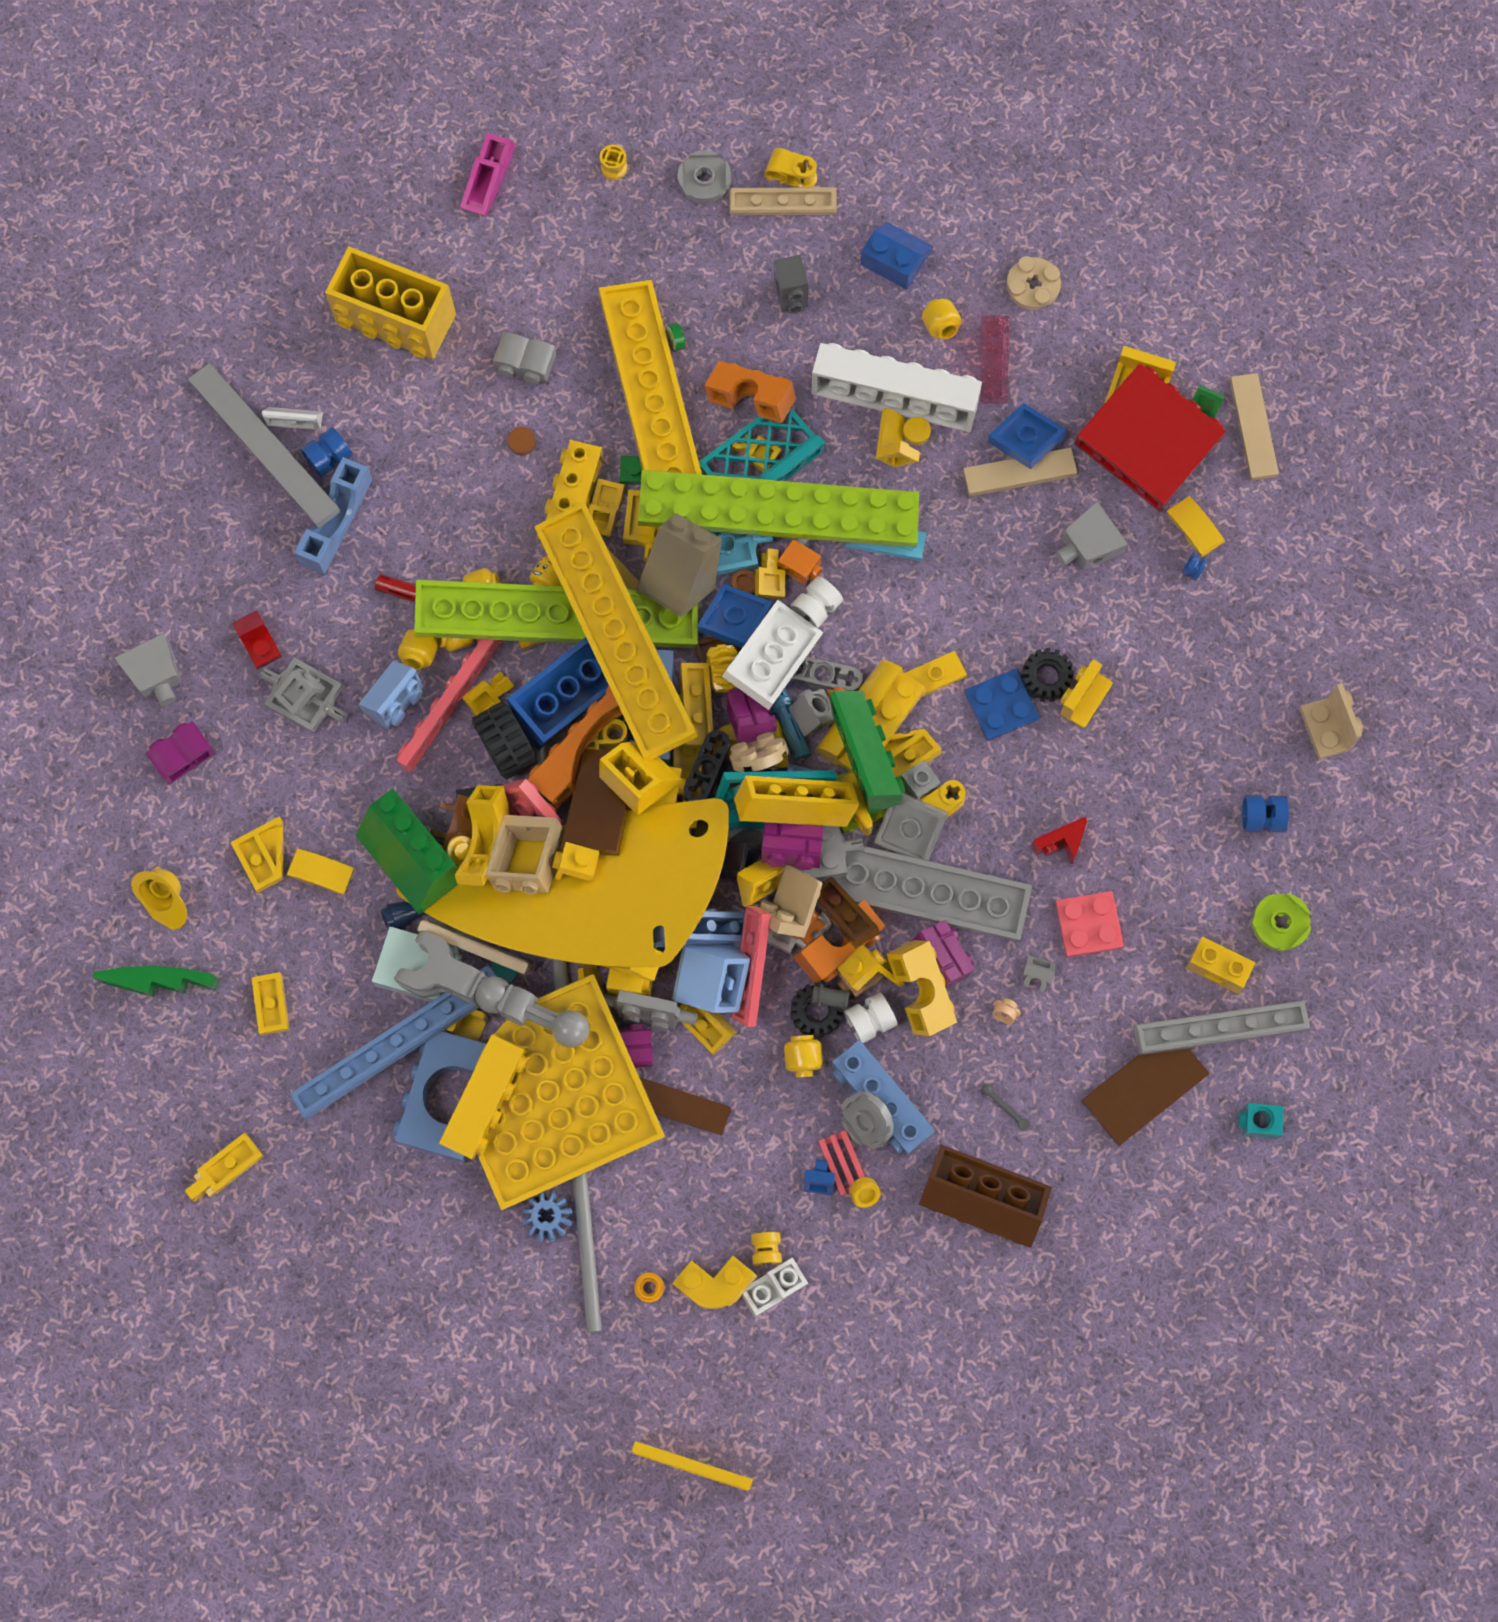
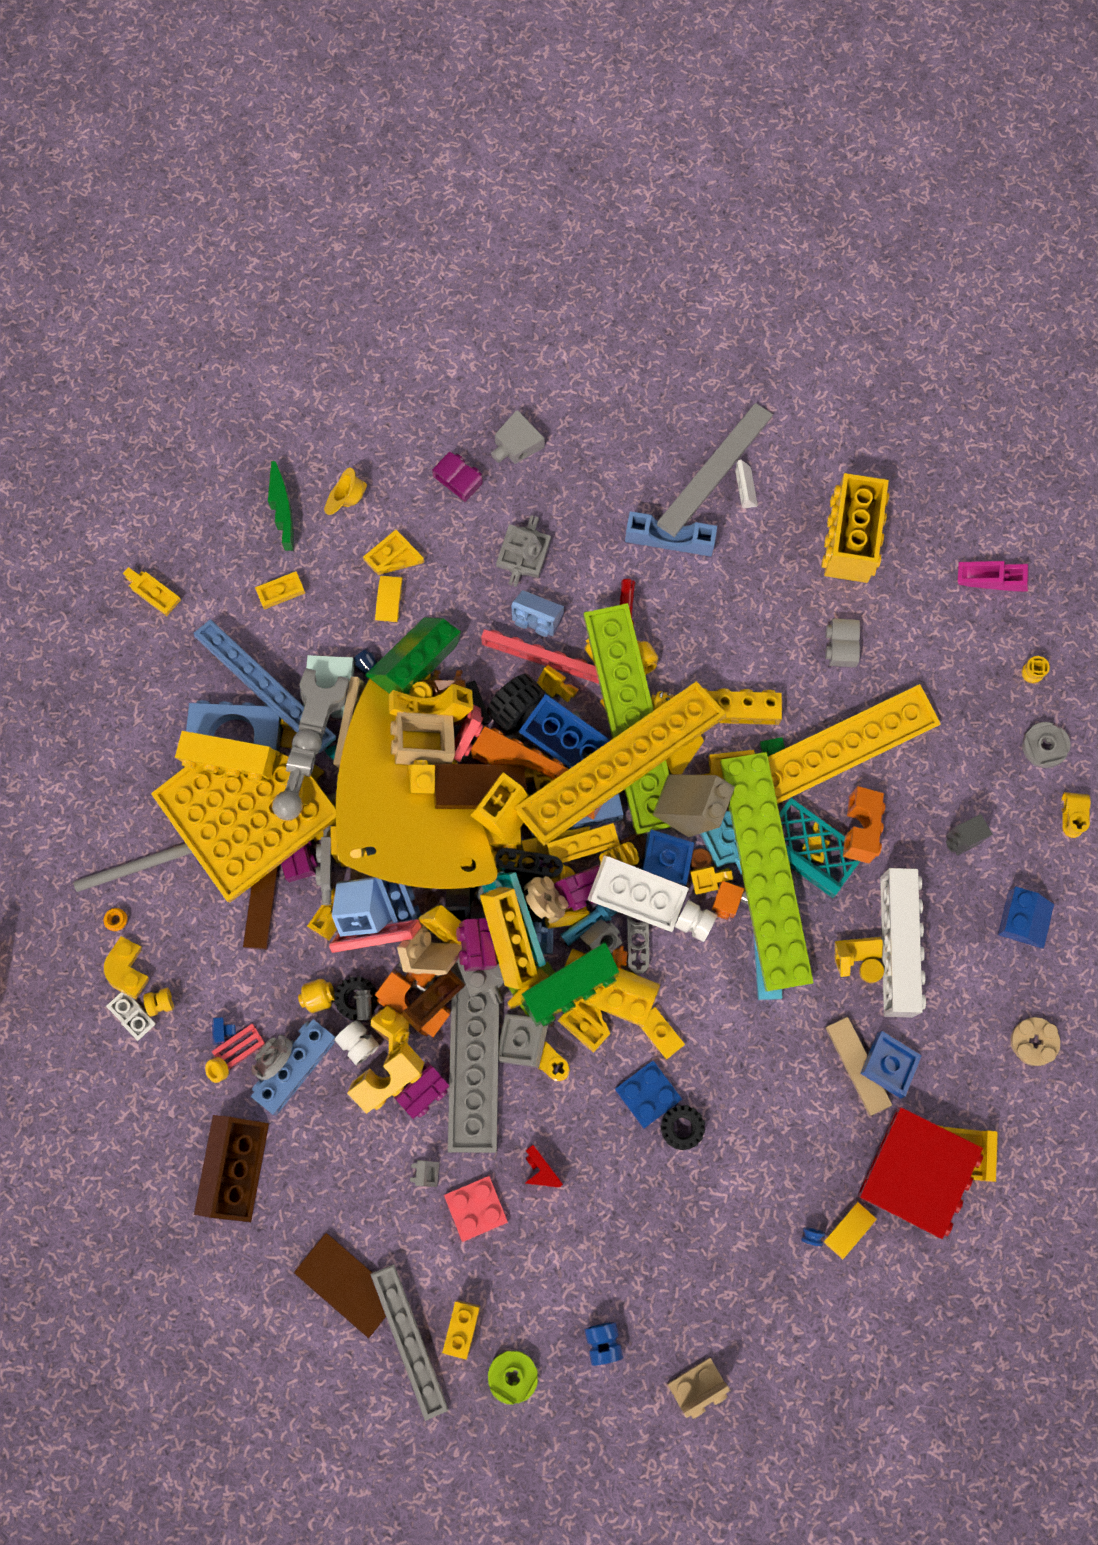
camera: 75 degrees right, 0 degrees up
red slope [233,610,282,670] -> none
blue wheel [300,426,353,478] -> none
yellow head [398,629,439,671] -> none
dark orange tile [508,427,536,456] -> none
medium blue gear [522,1192,572,1243] -> none
yellow slope [589,478,626,537] -> none
green tile [666,323,686,352] -> none
tan tile [730,187,837,215] -> none
light grey brick [901,760,941,800] -> none
yellow head [921,298,961,340] -> none
clear pink slope [979,315,1009,404] -> none
dark grey hinge [981,1084,1030,1130] -> none
light nougat plate [992,998,1021,1024] -> none
light grey torso [1055,502,1128,570] -> none
yellow bracket [1060,659,1113,728] -> none
green plate [1192,385,1225,418] -> none
tan tile [1230,373,1279,481] -> none
teal brick [1238,1103,1284,1139] -> none

